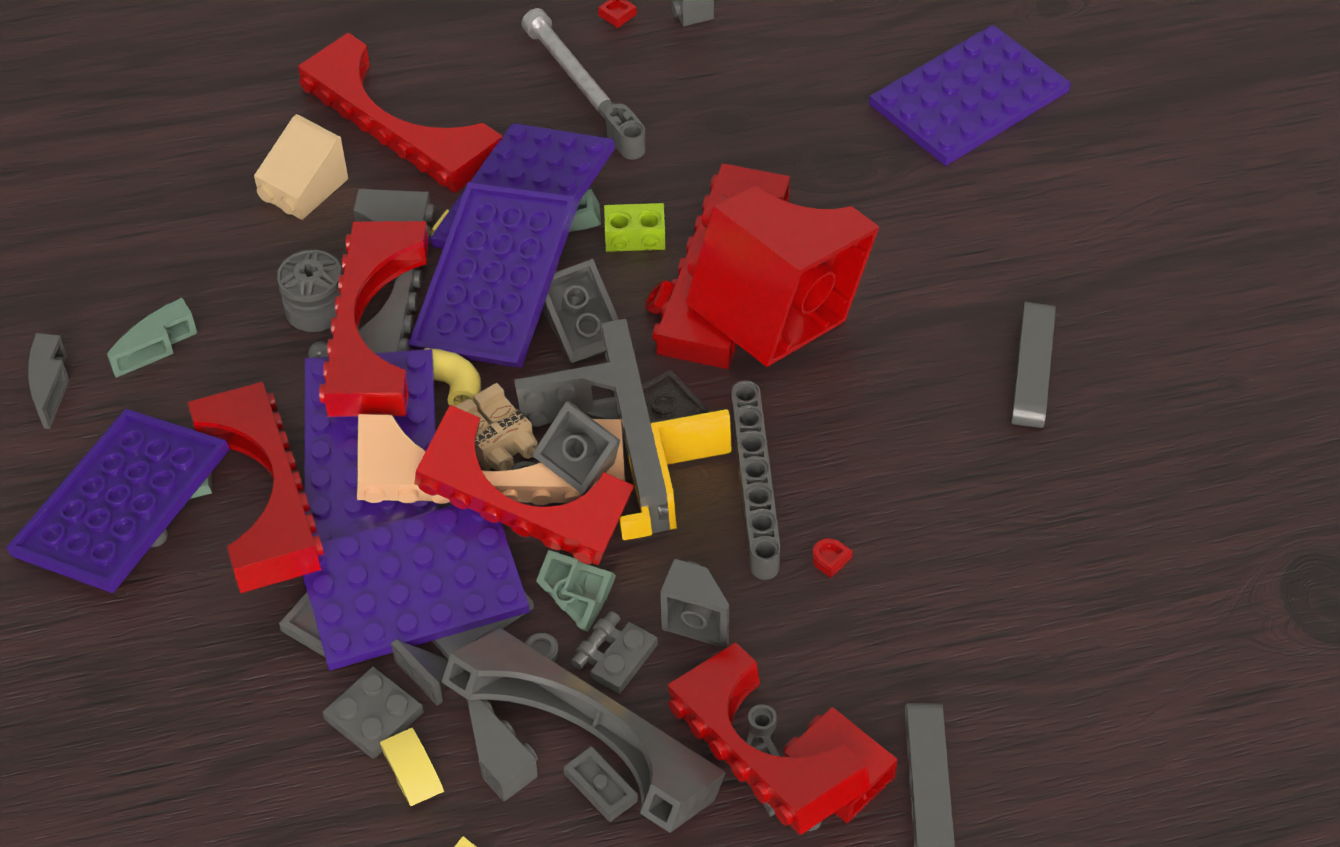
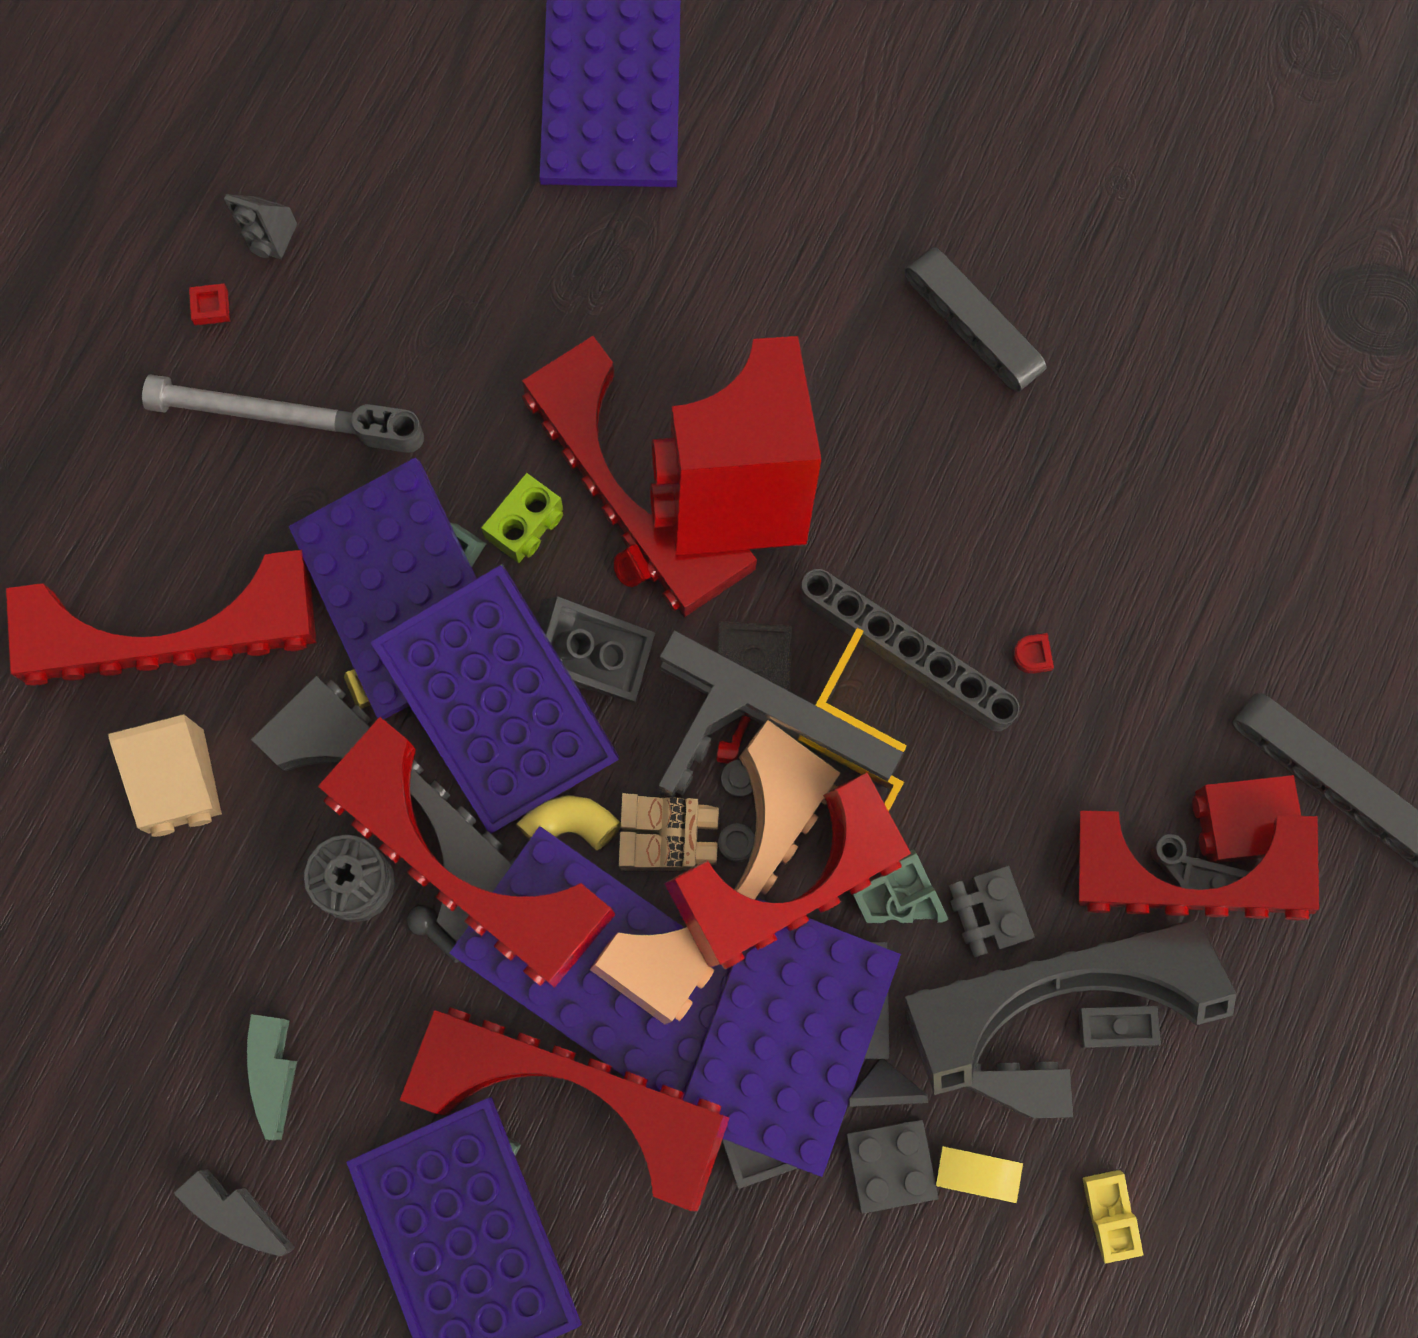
camera: 55 degrees left, 25 degrees up
dark grey tile [525,633,559,662] -> none
dark grey slope [532,401,620,494] -> none
dark grey slope [660,559,729,648] -> none

